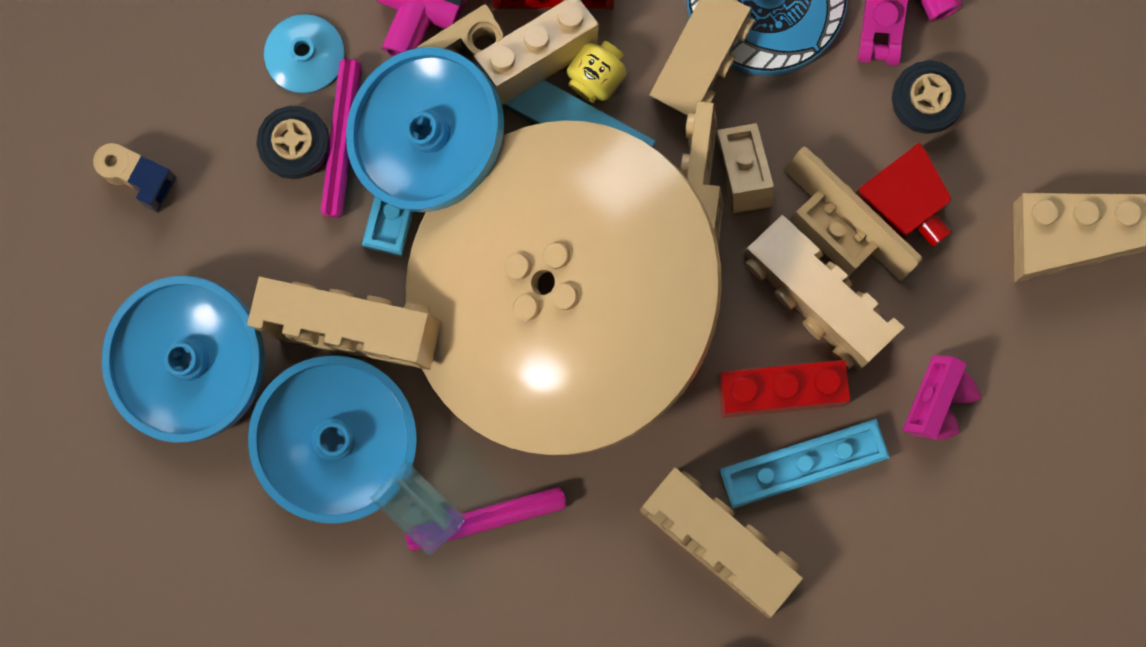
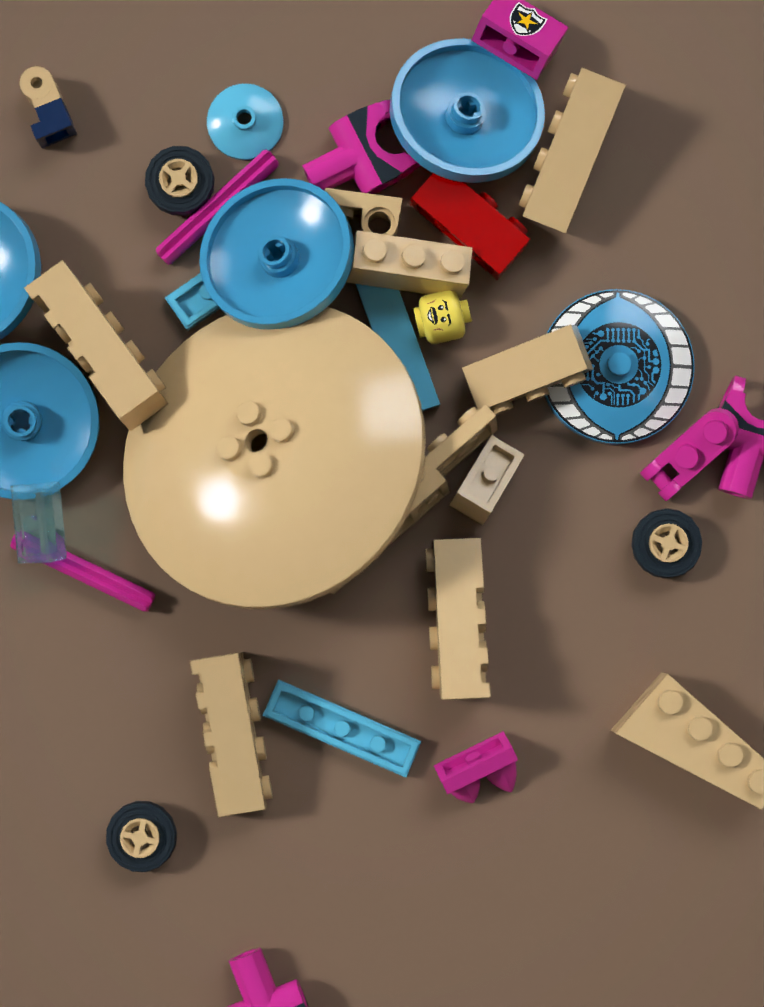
camera: 40 degrees right, 5 degrees up
red brick [718,360,850,418] -> none
tan bracket [784,146,922,281] -> none
red torso [855,142,952,248] -> none

